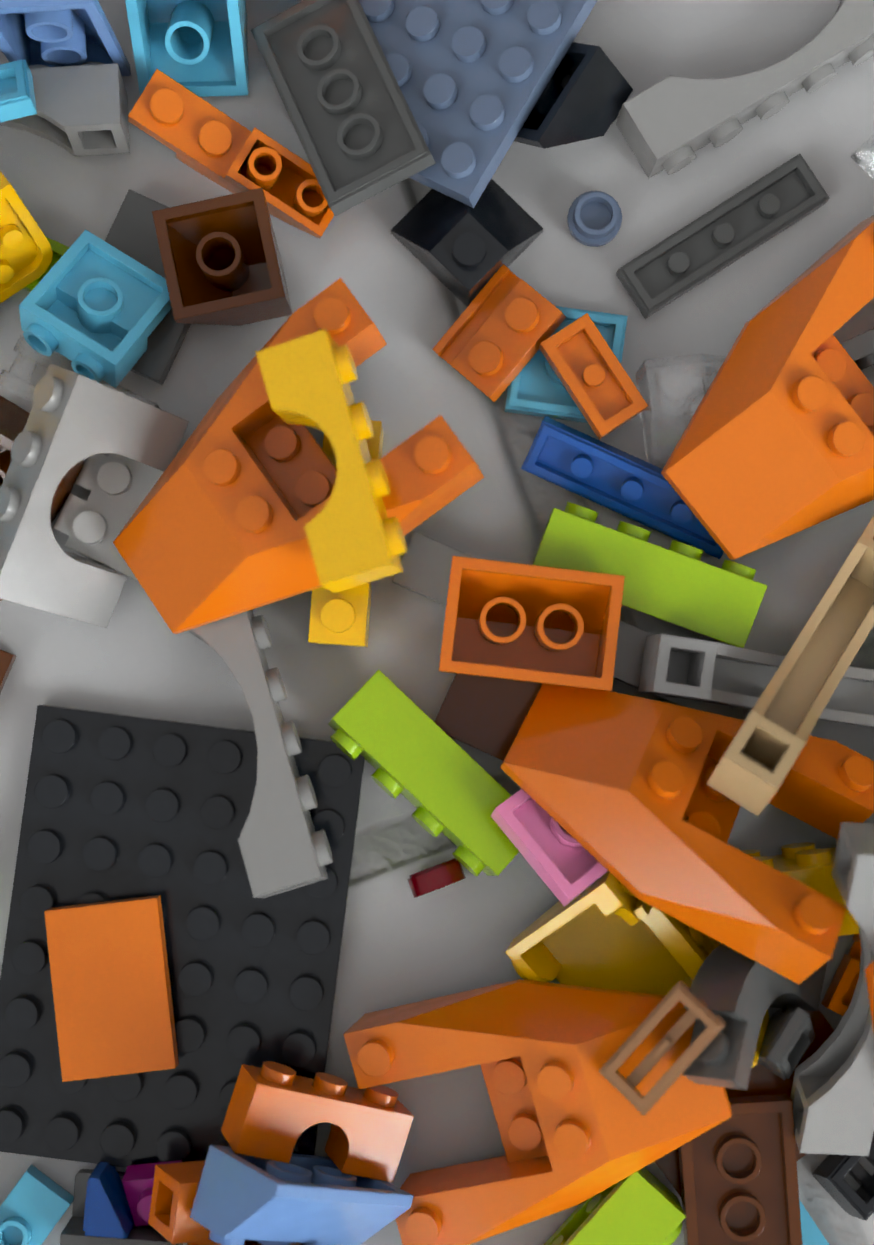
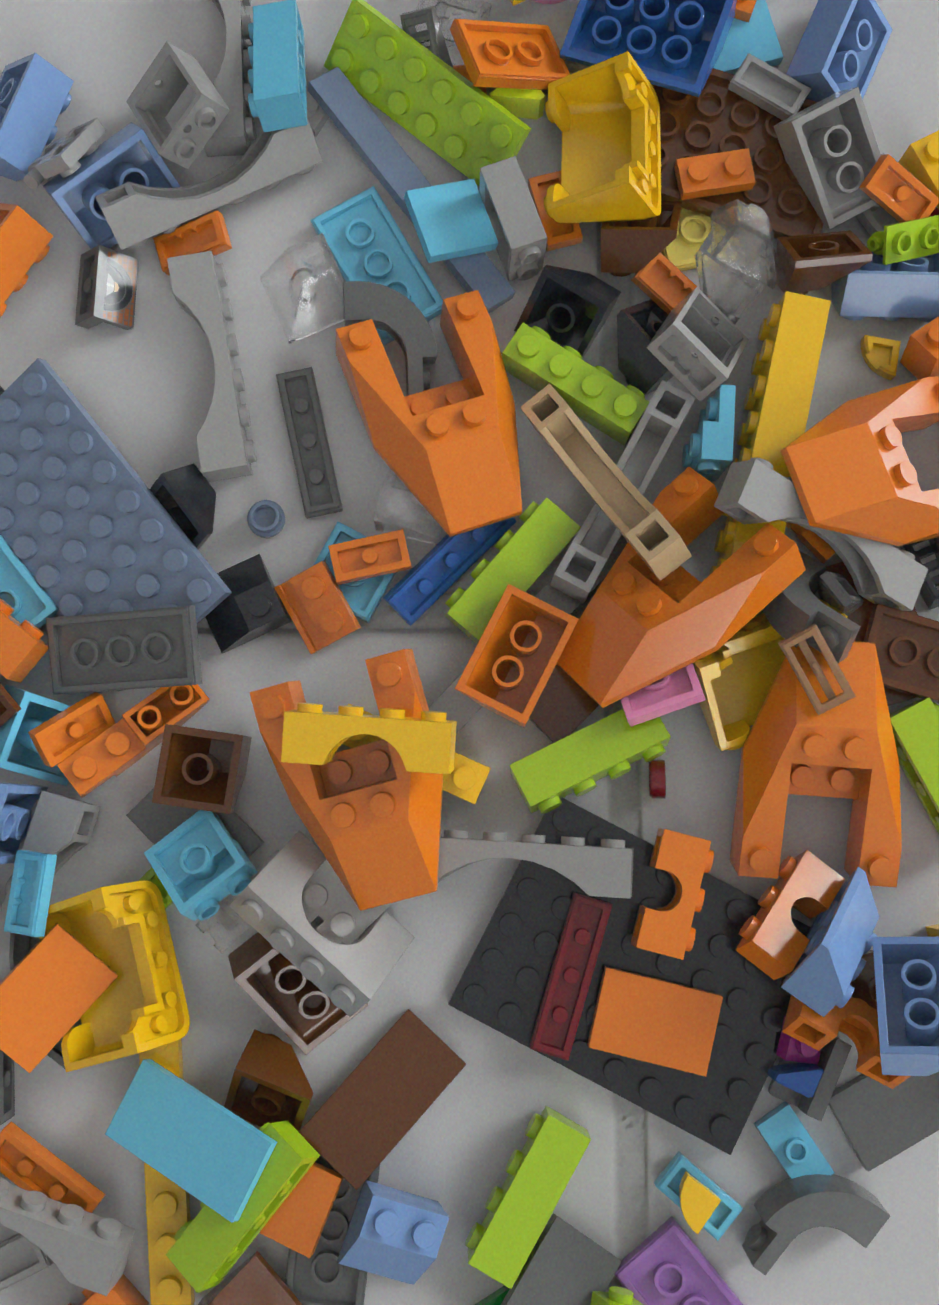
camera: 70 degrees left, 5 degrees down
none -> orange plate [28,692,115,768]
none -> dark red tile [529,892,613,1061]
none -> orange arch [631,828,714,960]

